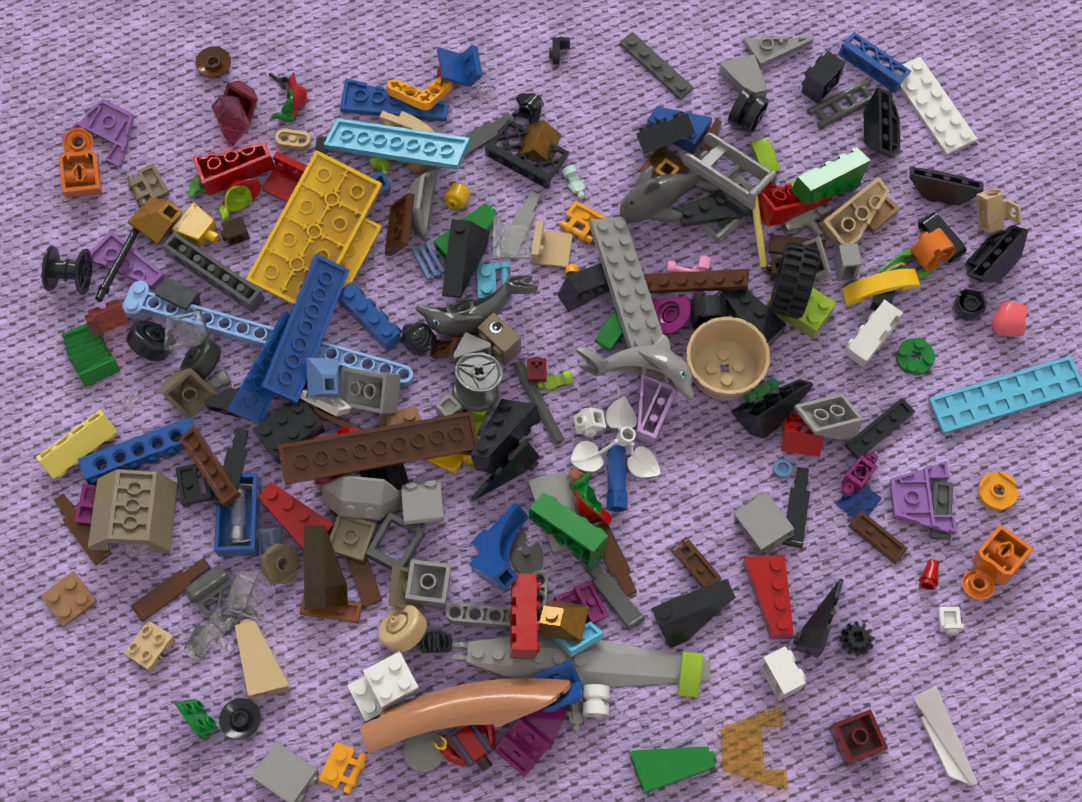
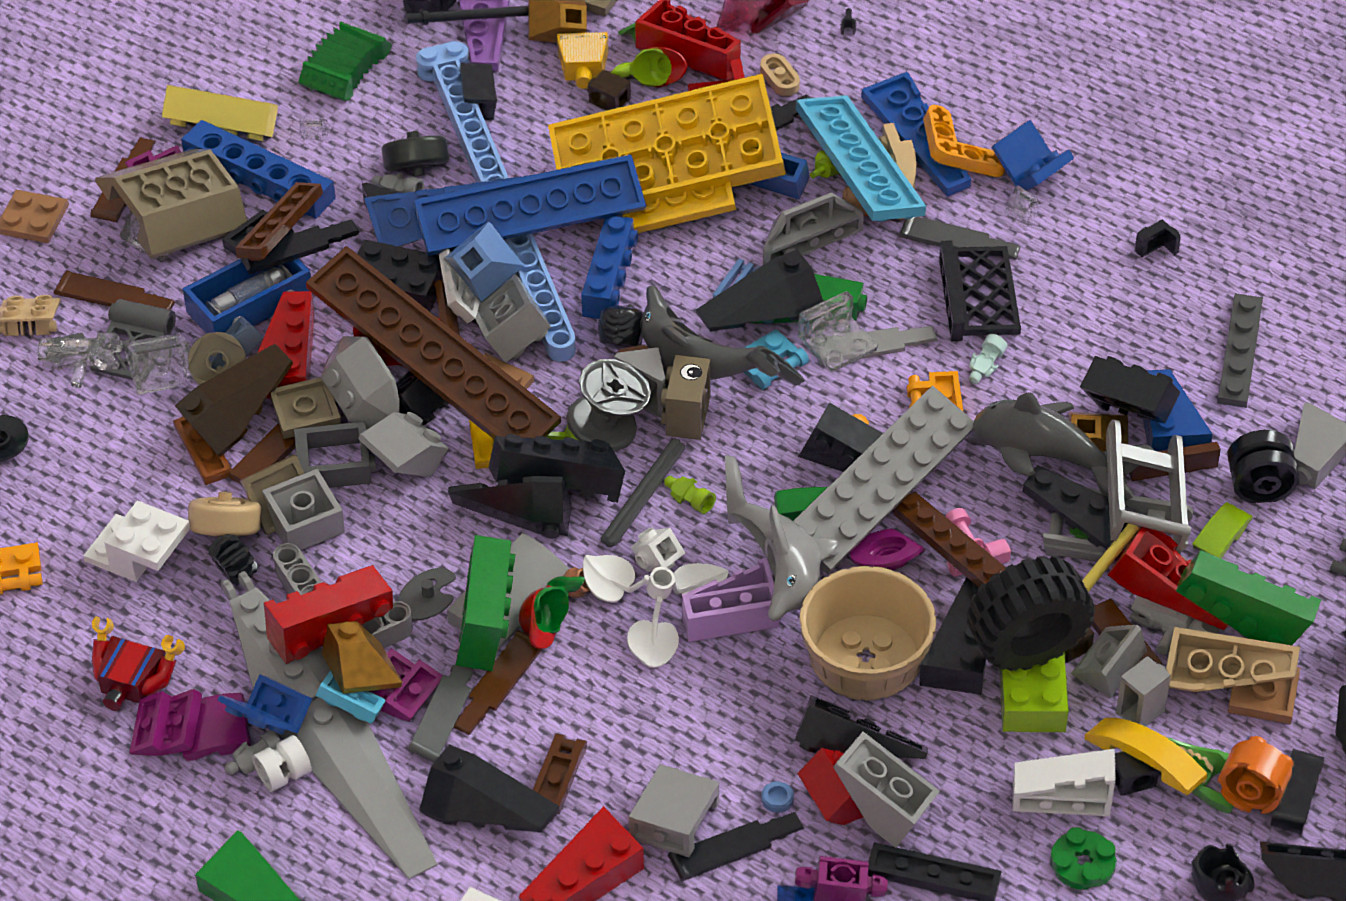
camera: 55 degrees right, 20 degrees down
clear red bracket [84,300,130,337] -> none
black wheel [126,320,174,362] -> none
dark tan slope [161,368,217,418] -> none
dark grey brick [162,232,265,313] -> none
clear slope [164,310,210,352] -> none
tan slope [235,619,291,699] -> none
hair [271,72,309,122] -> none
nougat slope [361,678,571,754] -> none
reddish brown tile [385,193,414,256] -> none
light grey tile [403,731,444,773] -> none
light grey brick [435,393,463,417] -> none
yellow head [444,183,471,210] -> none
blue arch [469,503,529,591] -> none
black brick [511,93,544,124] -> none
pearl gold slope [517,120,561,162] -> none
dark red bracket [527,357,547,382] -> none
tan bracket [531,221,573,268] -> none
blue piece [607,445,627,512] -> none
lime slope [677,651,703,698] -> none
black brick [691,293,729,330] -> none
green axle [745,378,779,403] -> none

